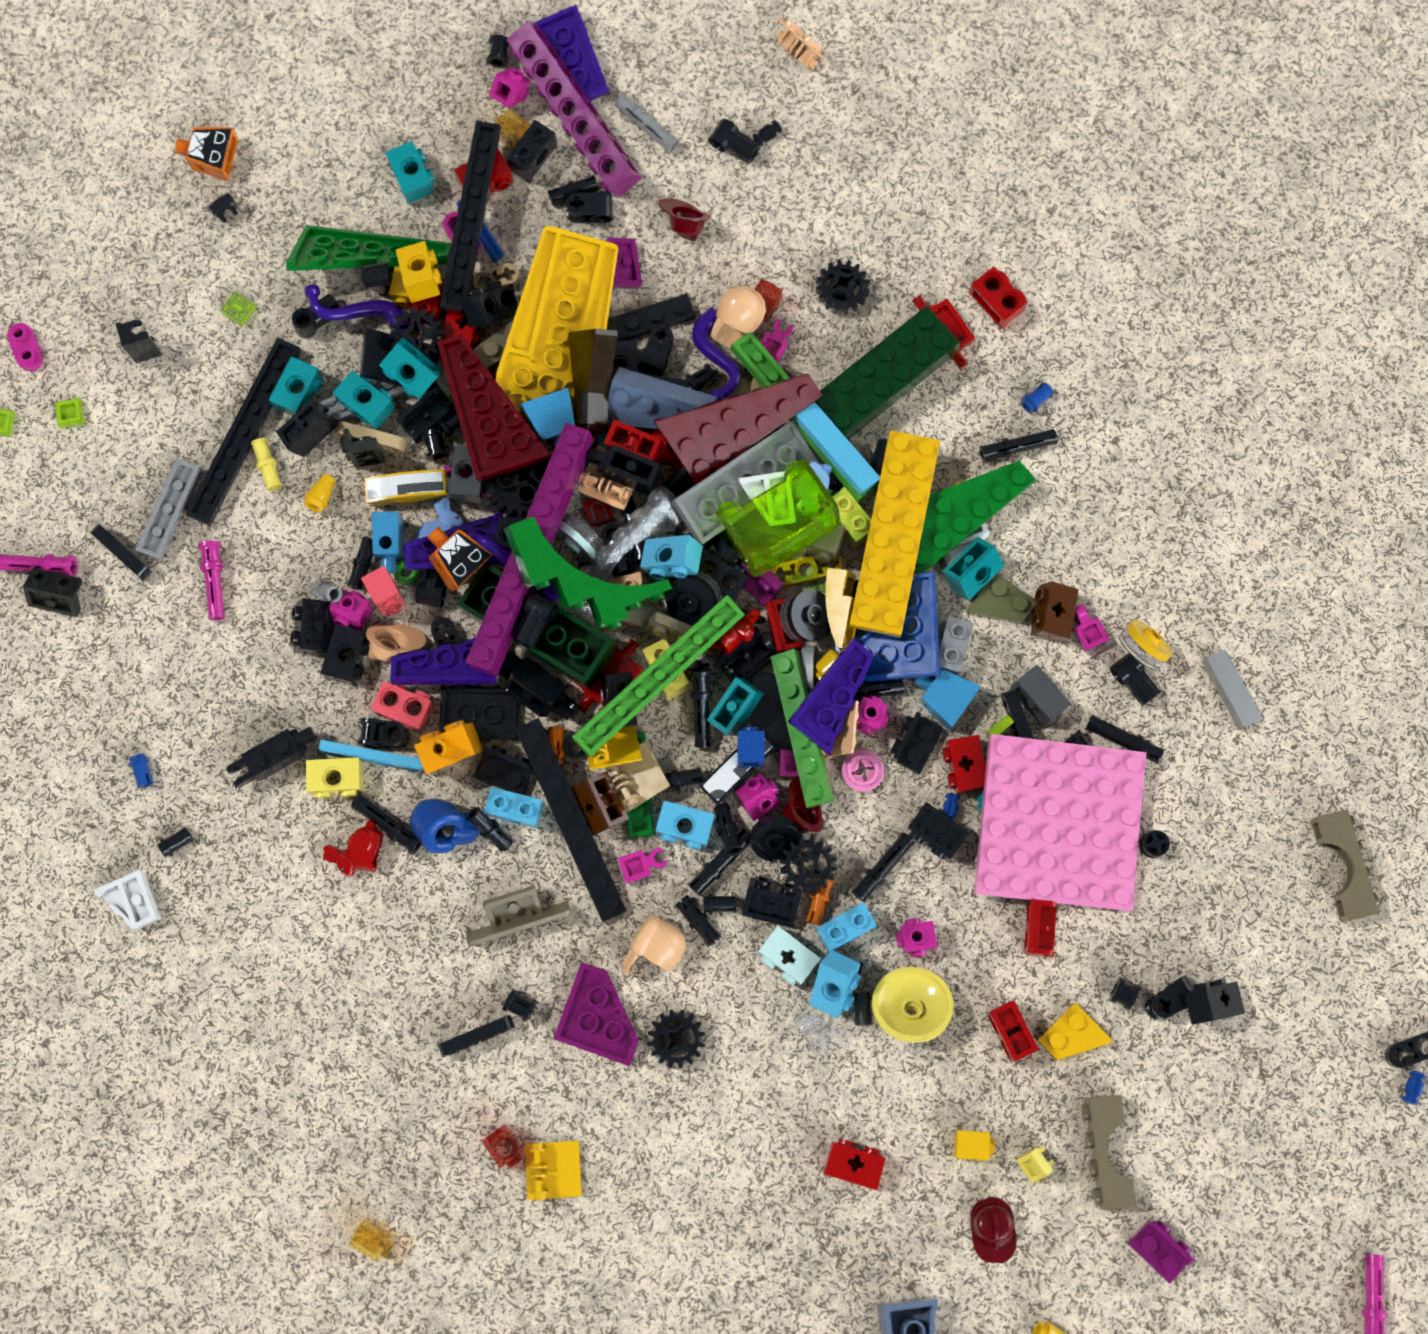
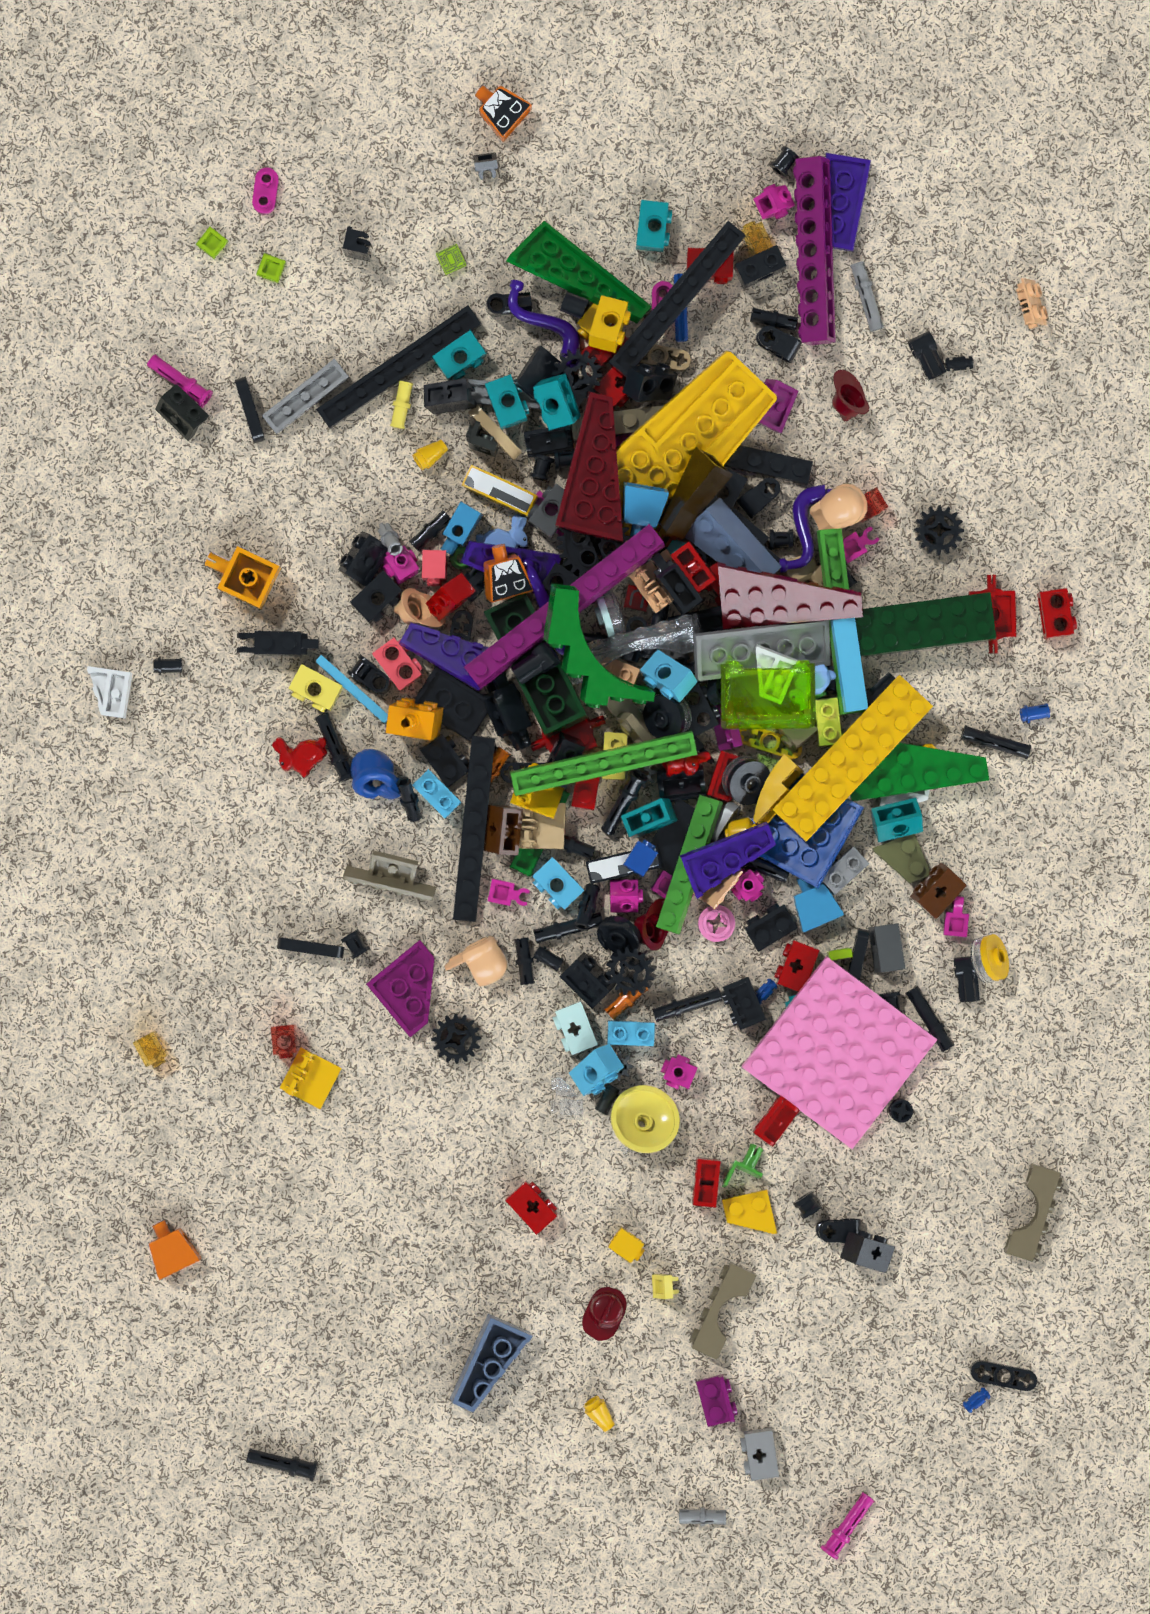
camera: 25 degrees right, 10 degrees up
blue pin [128,753,154,788] -> none
dark pink pin [198,541,225,620] -> none
light grey slope [1202,650,1263,730] -> none
none -> light orange brick [205,546,281,610]
none -> red brick [425,573,475,622]
none -> red brick [571,777,600,811]
none -> bright green bracket [722,1144,764,1188]
none -> light grey brick [740,1427,779,1481]

